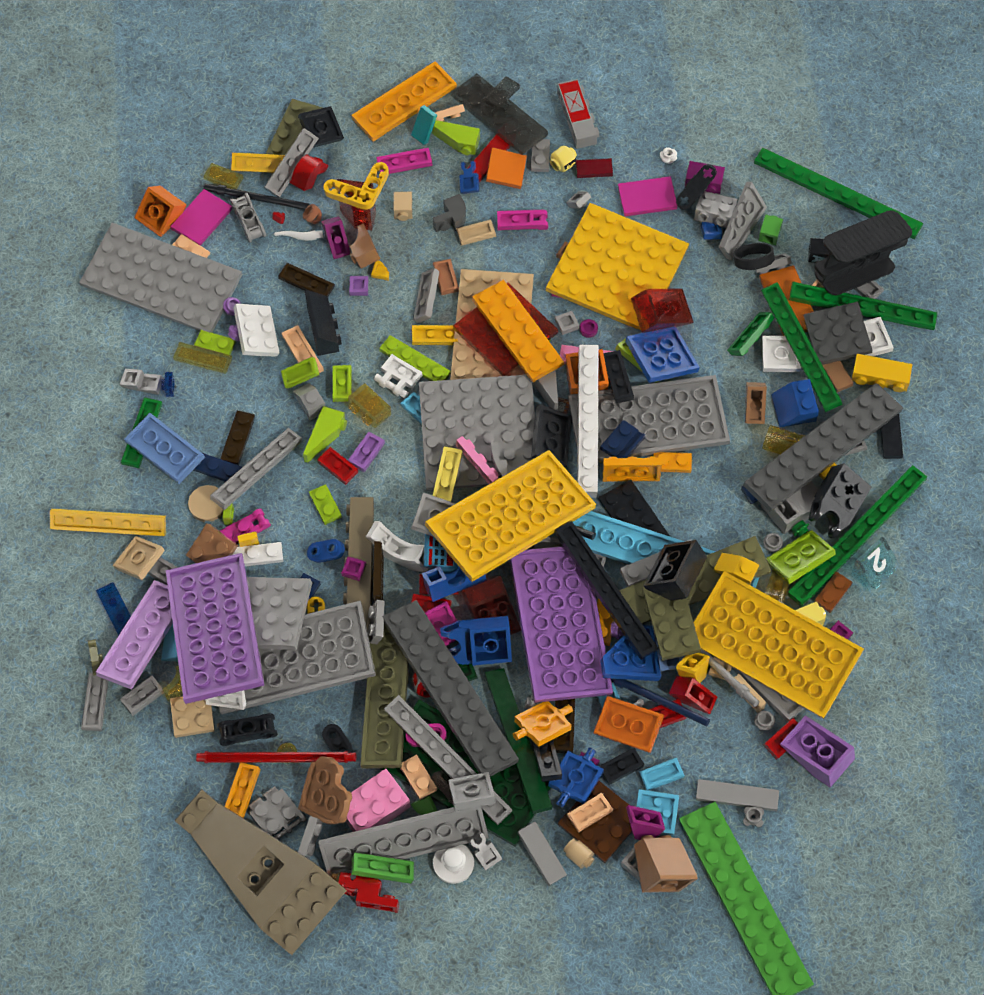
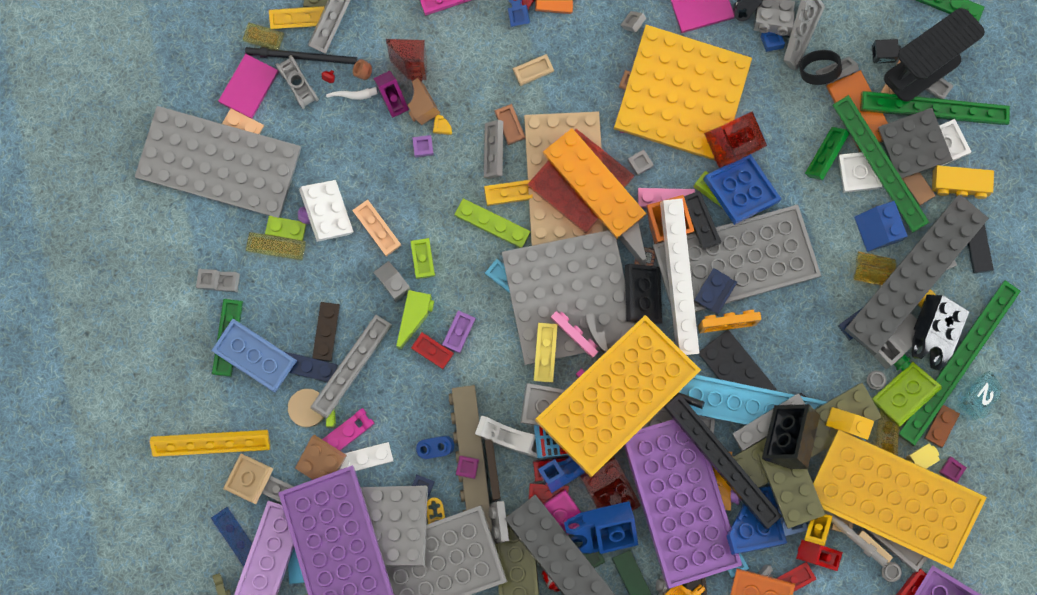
camera: 10 degrees left, 15 degrees up
orange slope [134,186,187,237] -> none
clear blue plate [161,372,175,397] -> none
medium lavender plate [223,297,241,316] -> none
yellow tile [237,532,259,547] -> none
dark brown tile [278,263,335,296] -> none
lime tile [281,357,320,389] -> none
red brick [290,154,328,191] -> none
black slope [305,291,342,356] -> none
lime plate [309,484,342,525] -> none
yellow beam [323,162,389,210] -> none
clear yellow brick [348,383,391,428] -> none
white plate [374,354,423,398] -> none
tan brick [394,192,412,221] -> none
dark grey brick [433,194,466,232] -> none
dark pink plate [497,210,548,230] -> none
magenta tile [580,319,598,338] -> none
dark blue bar [611,678,710,727] -> none
light orange plate [653,452,692,473] -> none
medium nougat arch [745,382,767,424] -> none
bright green brick [758,215,783,246] -> none

